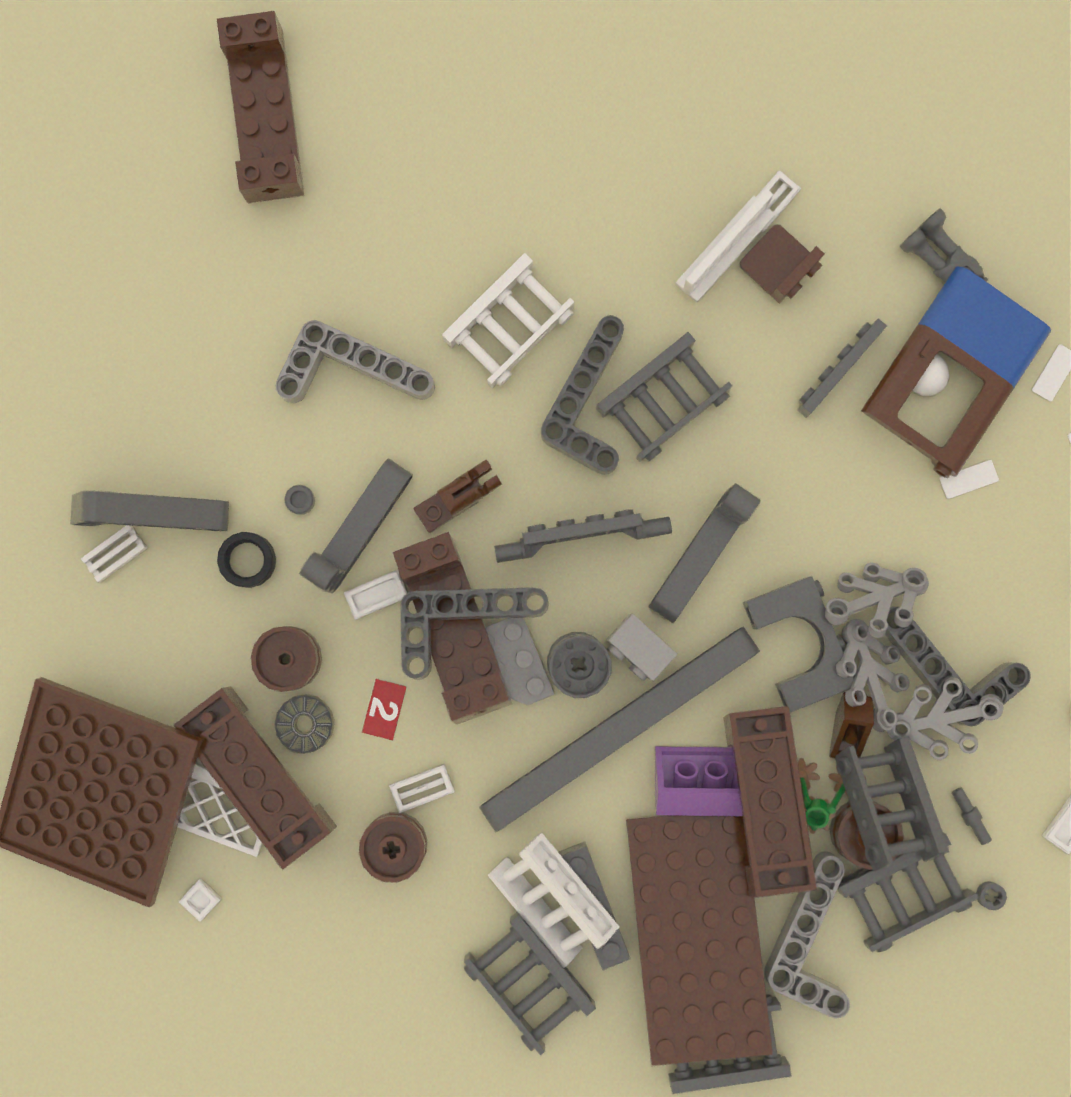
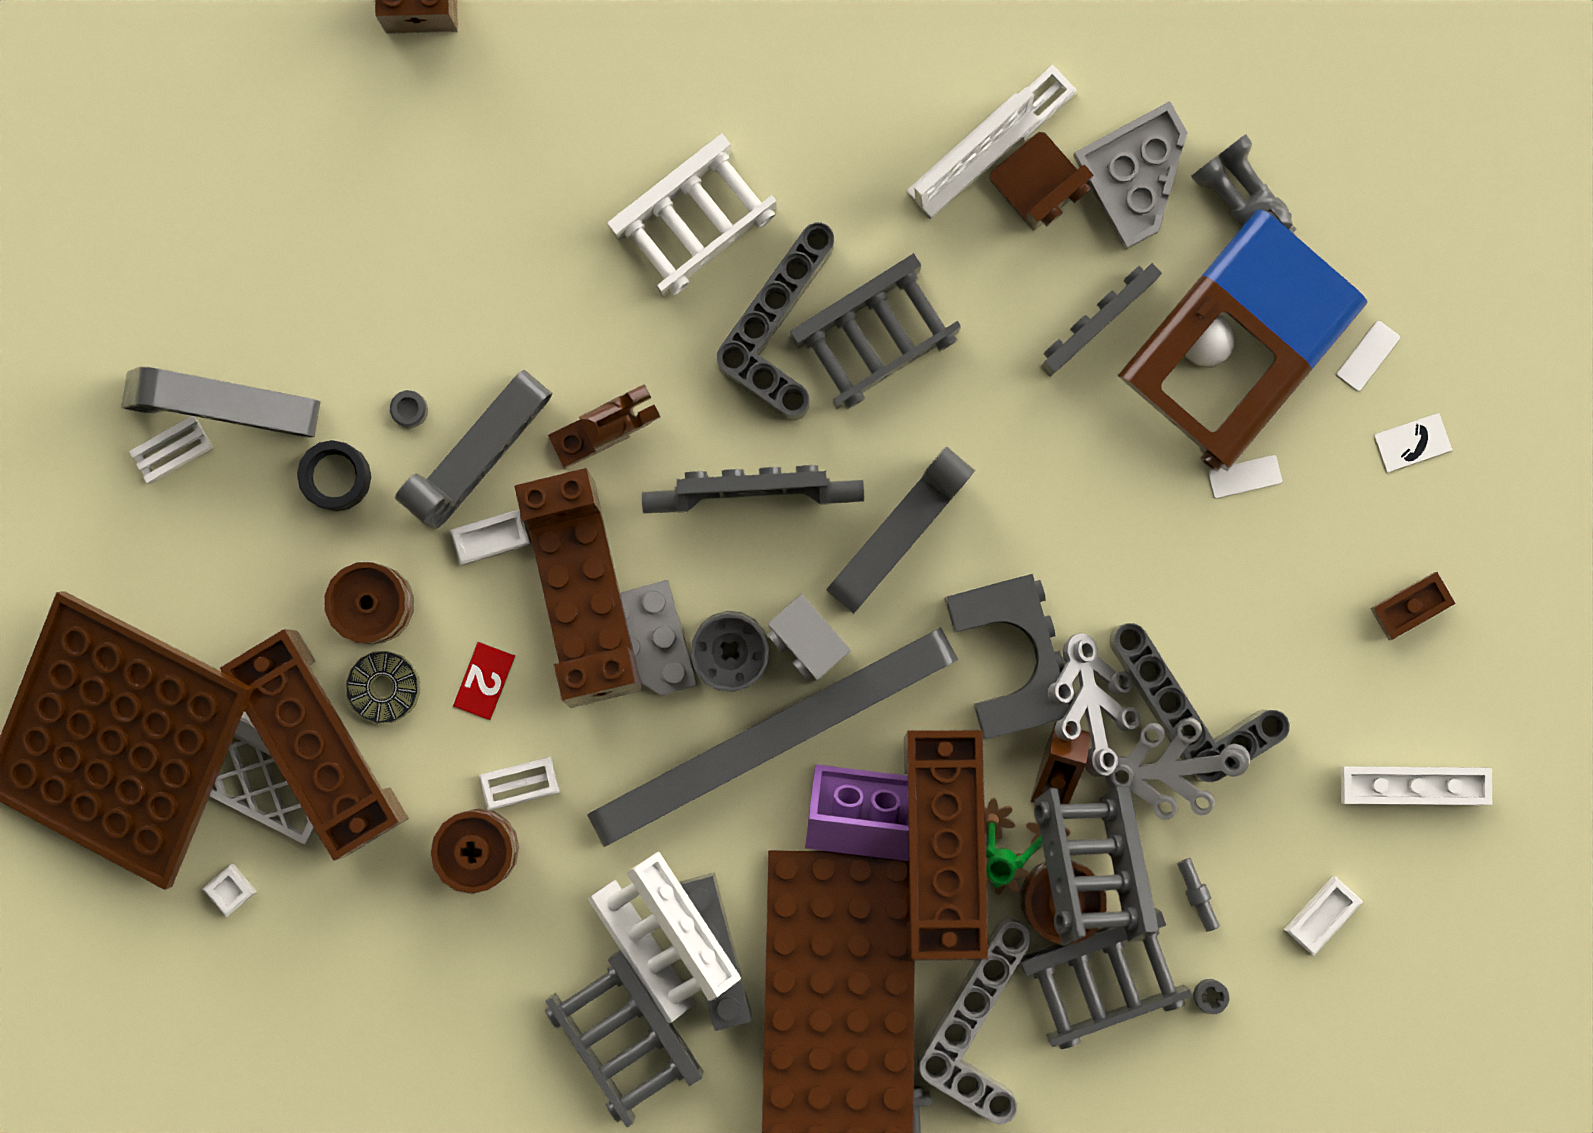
camera: 10 degrees right, 0 degrees up
light grey beam [276,320,435,403] -> none
dark grey beam [401,588,549,680] -> none
light grey plant [825,563,929,638] -> none
none -> light grey plate [1073,101,1188,250]

